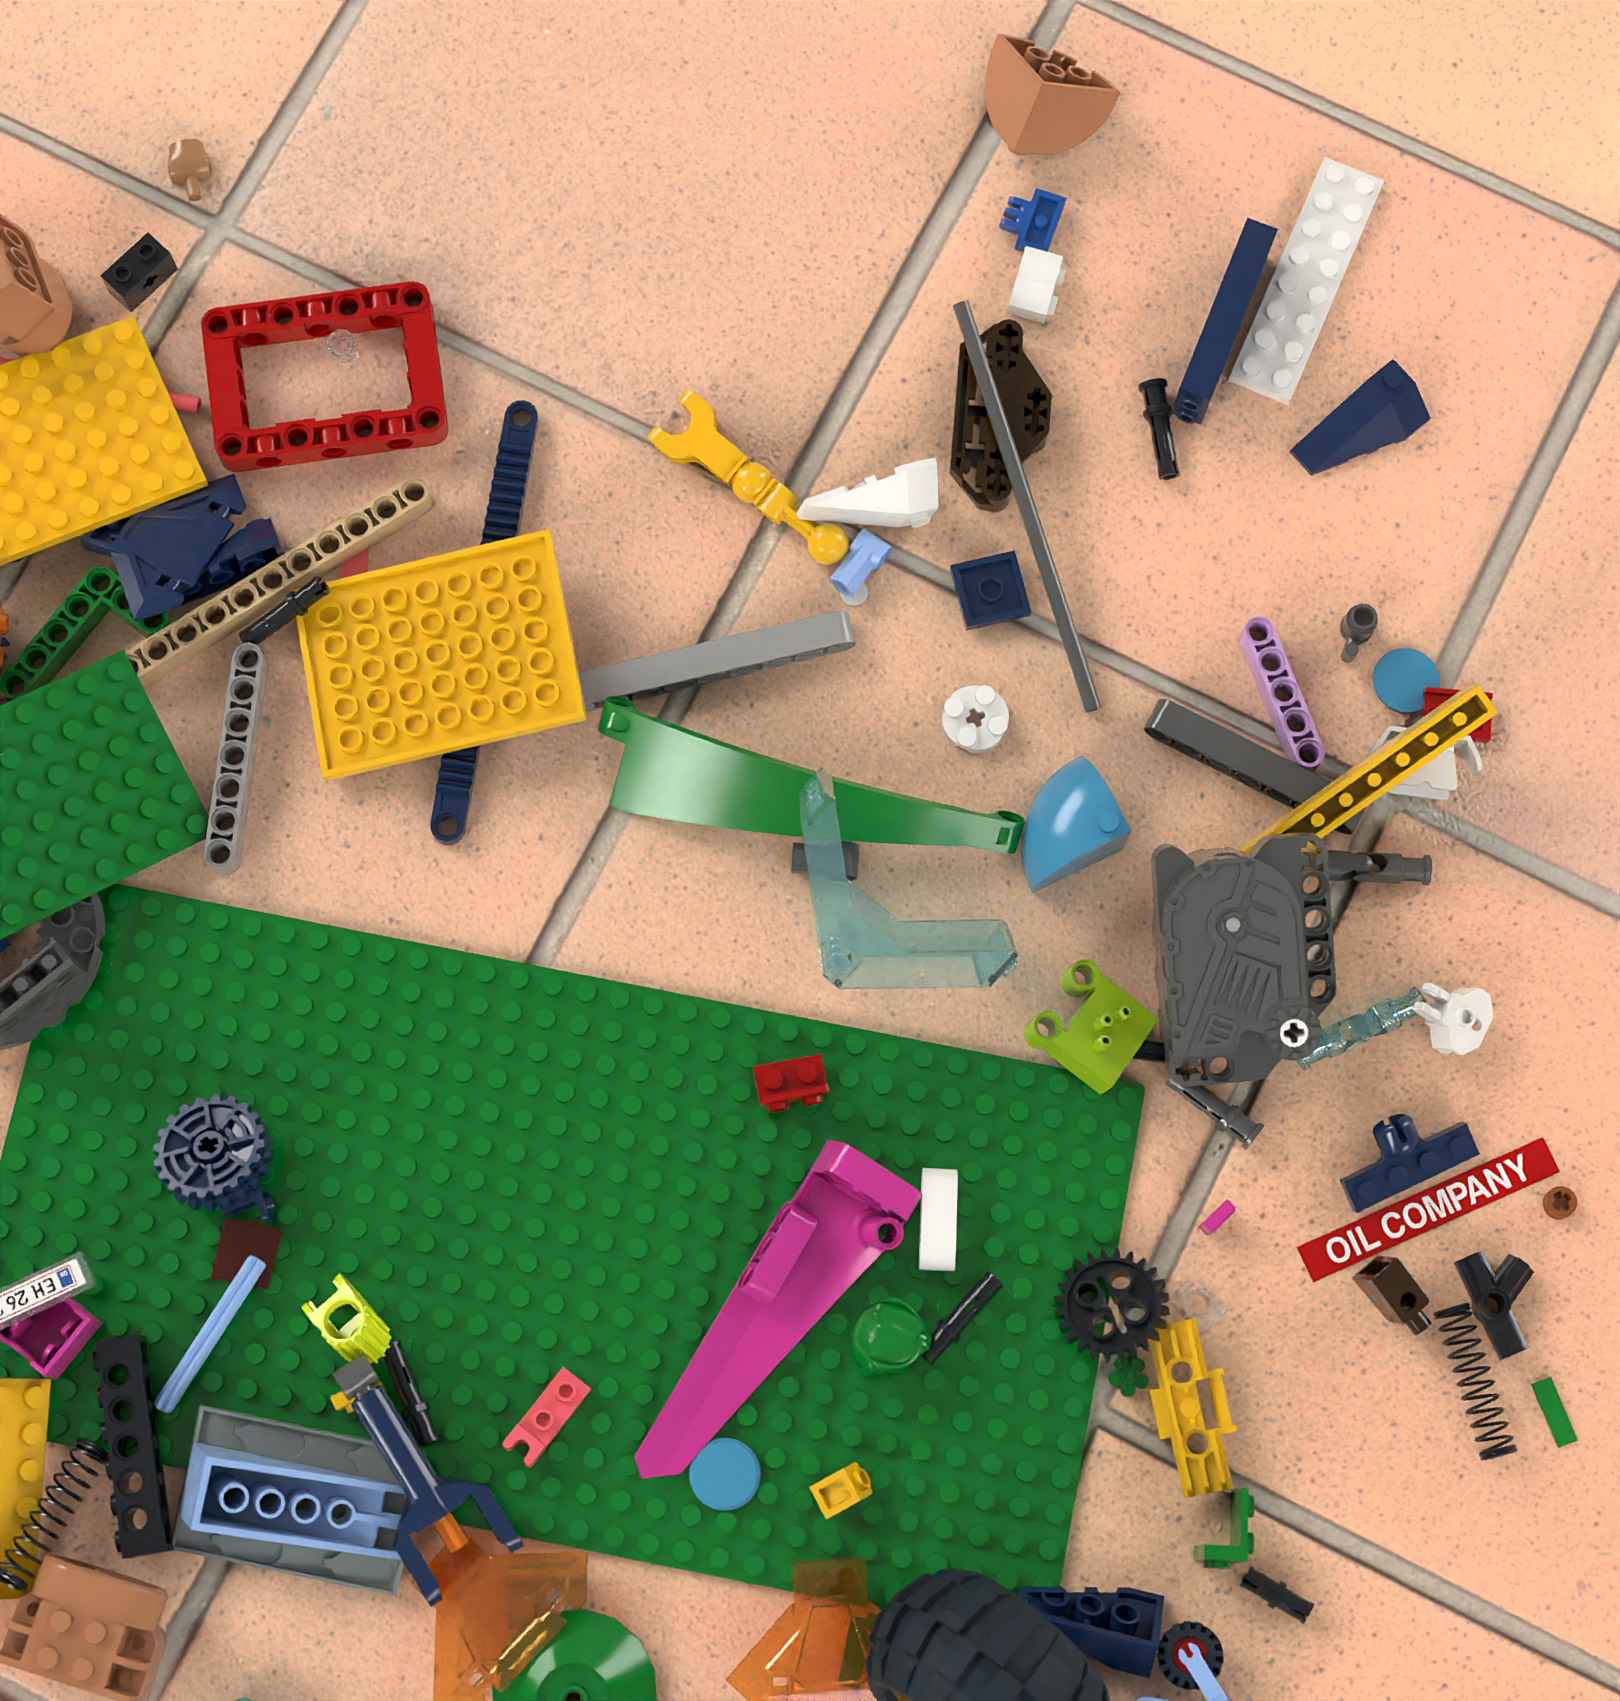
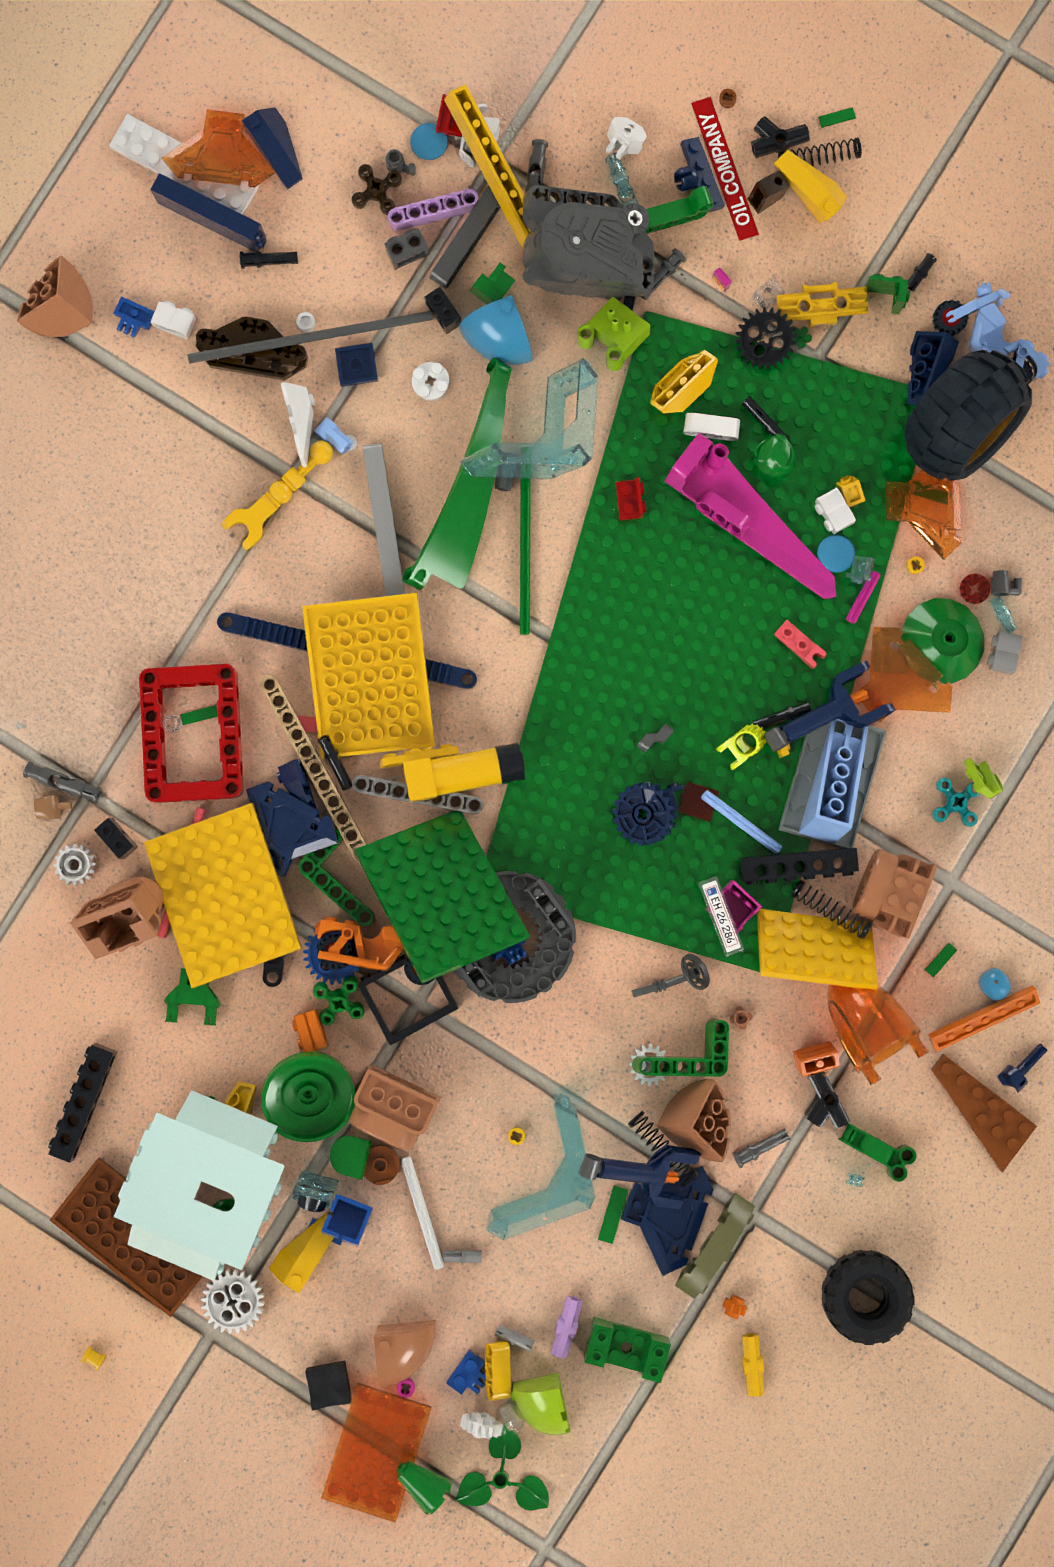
camera: 80 degrees left, 10 degrees up
none -> dark grey piece [23,761,102,803]
none -> white gear [53,844,97,886]
none -> clear orange plate [162,109,275,188]
none -> green window [180,705,218,726]
none -> white tile [296,312,316,333]
none -> dark brown gear [351,164,402,215]
none -> yellow plate [379,744,459,769]
none -> dark grey brick [384,228,429,270]
none -> yellow piece [403,742,525,803]
none -> black brick [424,287,462,335]
none -> green plate [470,262,515,305]
none -> green axle [520,447,531,635]
none -> dark grey piece [637,724,674,753]
none -> green beam [645,186,714,234]
none -> yellow wedge [650,350,718,413]
none -> yellow wedge [773,150,847,223]
none -> white brick [814,488,856,534]
none -> clear light blue bracket [845,556,874,584]
none -> dark pink axle [846,571,880,624]
none -> yellow bush [906,557,925,574]

